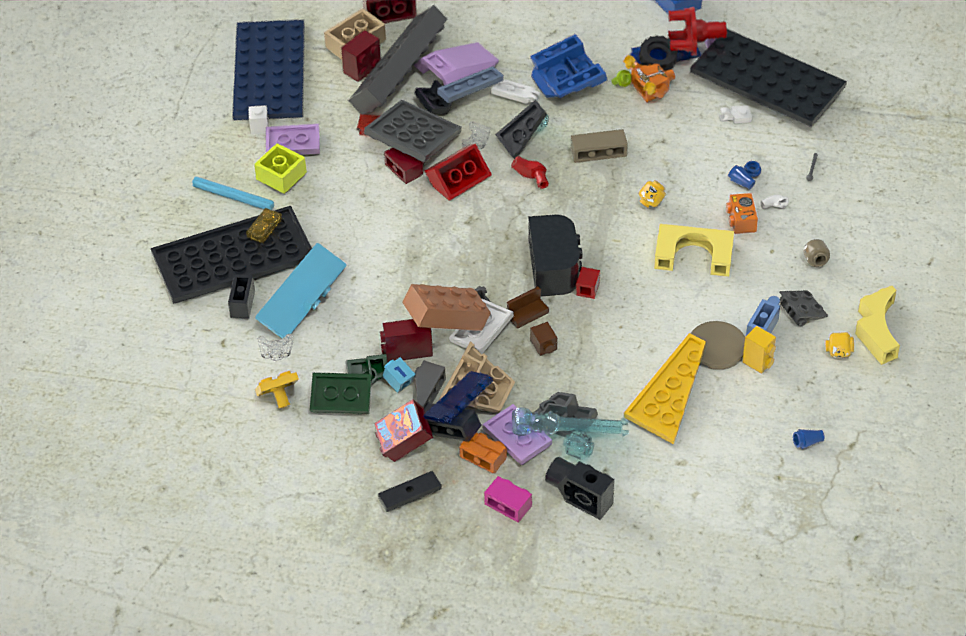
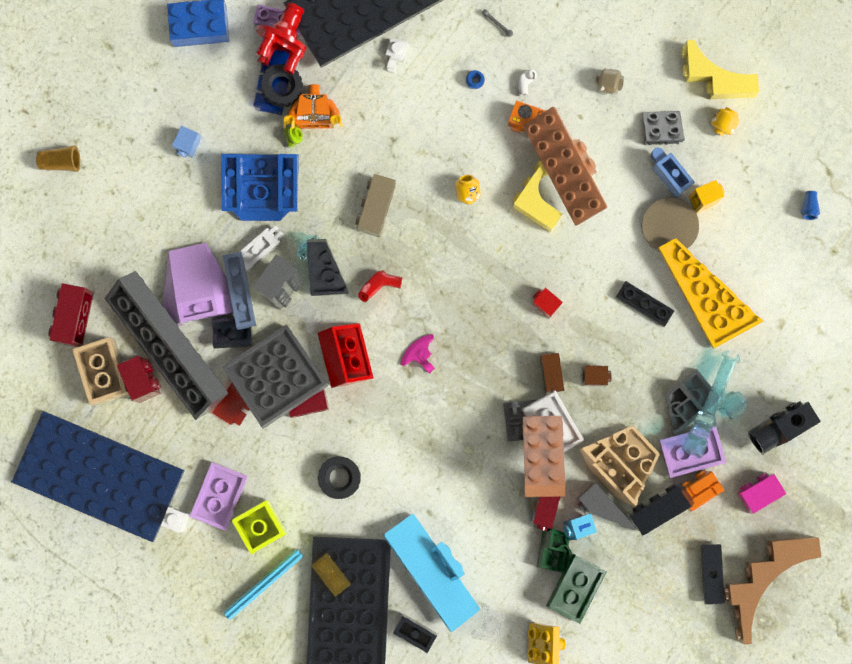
camera: 65 degrees left, 35 degrees up
brick [374,399,433,462] -> none
clear blue windscreen [423,371,493,423] -> none
black brick [528,214,583,297] -> none
blue cone [728,165,756,190] -> none
none -> medium blue brick [172,126,202,158]
none -> dark grey brick [253,254,303,310]
none -> black tyre [318,456,361,499]
none -> dark pink piece [400,334,435,374]
none -> nougat bracket [523,107,608,226]
none -> black tile [615,281,675,327]
none -> medium nougat arch [724,537,821,645]

